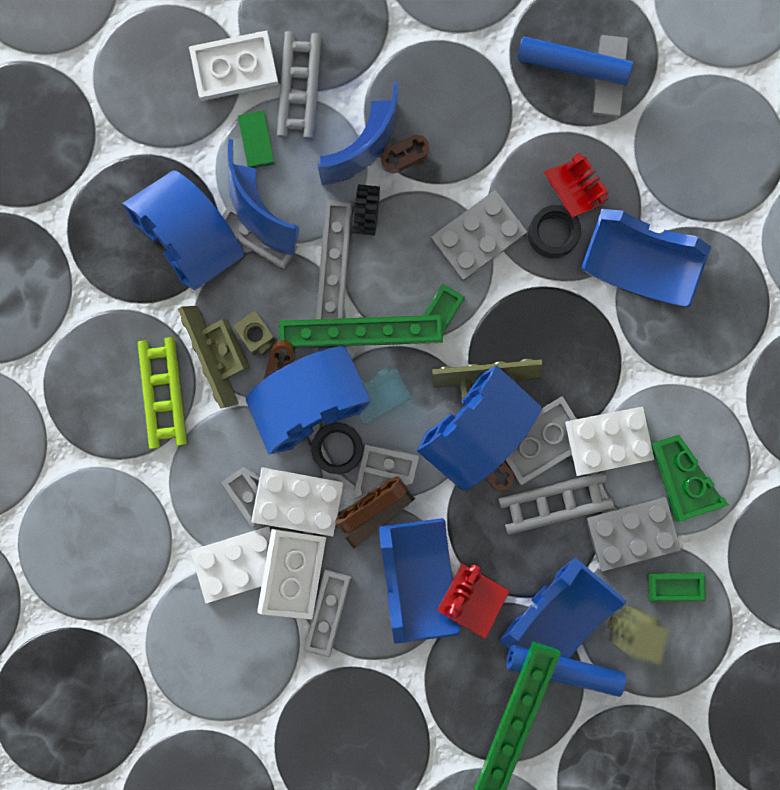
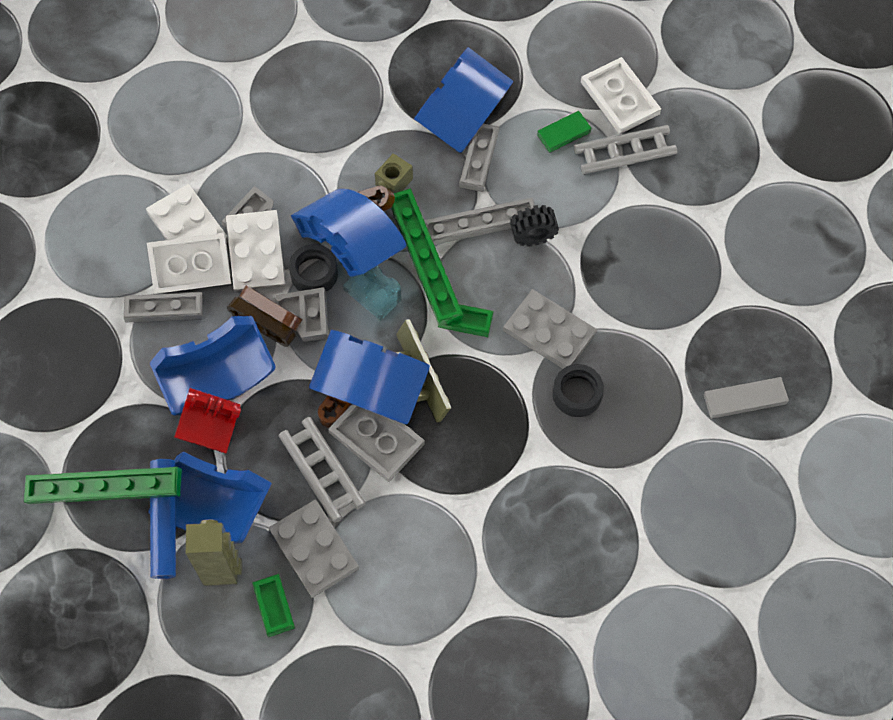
camera: 70 degrees right, 20 degrees down
lime bar [137,337,187,449] -> none
olive bracket [178,305,249,409] -> none
blue panel [228,139,299,256] -> none
blue panel [318,83,398,185] -> none
reddish brown beam [381,135,429,173] -> none
blue piece [517,36,634,86] -> none
red hinge [544,153,609,218] -> none
white plate [565,407,655,476] -> none
blue panel [582,209,711,307] -> none
green wing [651,435,729,522] -> none

